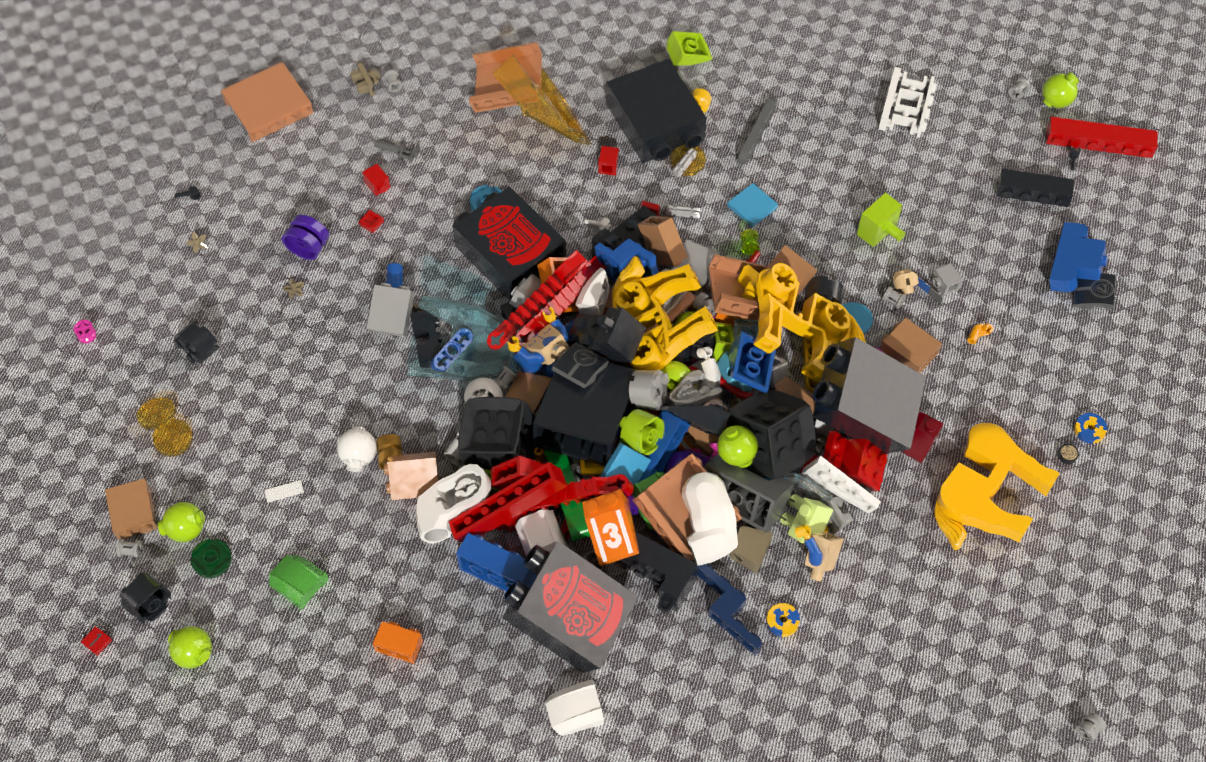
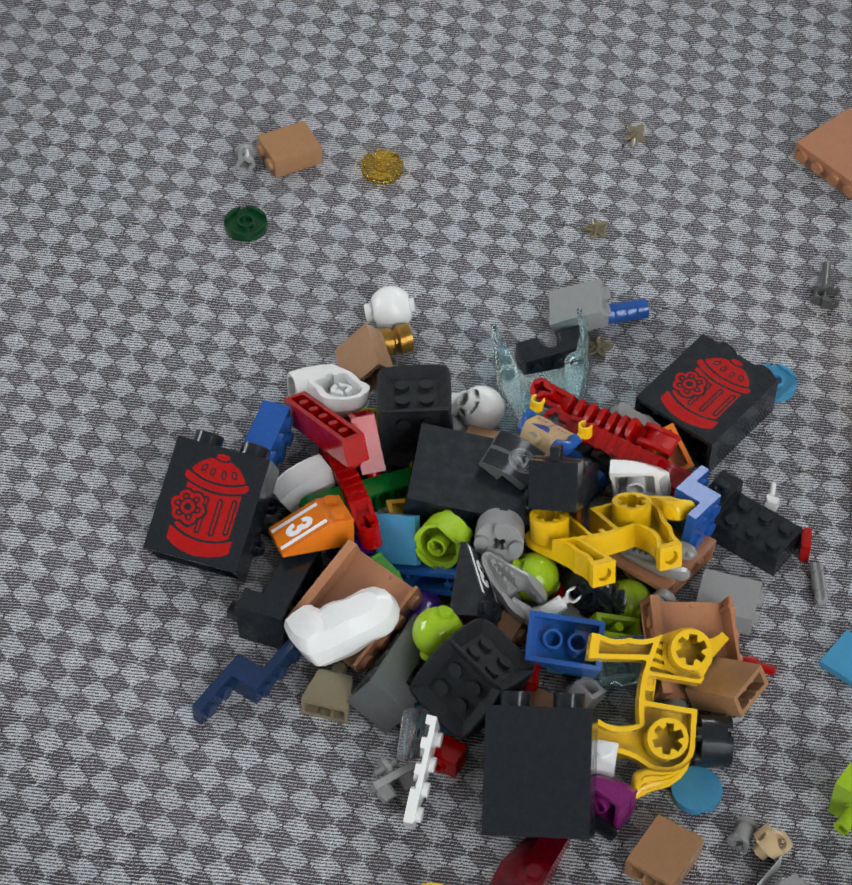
camera: 80 degrees right, 10 degrees down
dark pink wheel [73,320,97,343] -> none
red tile [81,626,112,656] -> none
black brick [119,573,171,623] -> none
clear yellow tile [137,397,177,430] -> none
lime brick [158,502,205,542] -> none
lime brick [168,626,212,669] -> none
black brick [173,320,219,364] -> none
black hand [174,186,201,200] -> none
white sticker [265,480,304,503] -> none
bright green slope [269,555,329,610] -> none
dark purple wheel [281,214,330,260] -> none
red tile [358,210,384,233] -> none
red brick [362,164,391,196] -> none
orange brick [373,621,423,664] -> none
beam [431,328,473,373] -> none
light grey bush [494,365,518,391] -> none
white slope [545,679,604,736] -> none
medium nougat brick [638,216,688,267] -> none
clear neon green wheel [740,229,760,254] -> none
yellow piece [766,603,800,637] -> none
yellowish green brick [780,494,833,544] -> none
tan torso [795,525,844,581] -> none
red bracket [823,431,888,491] -> none

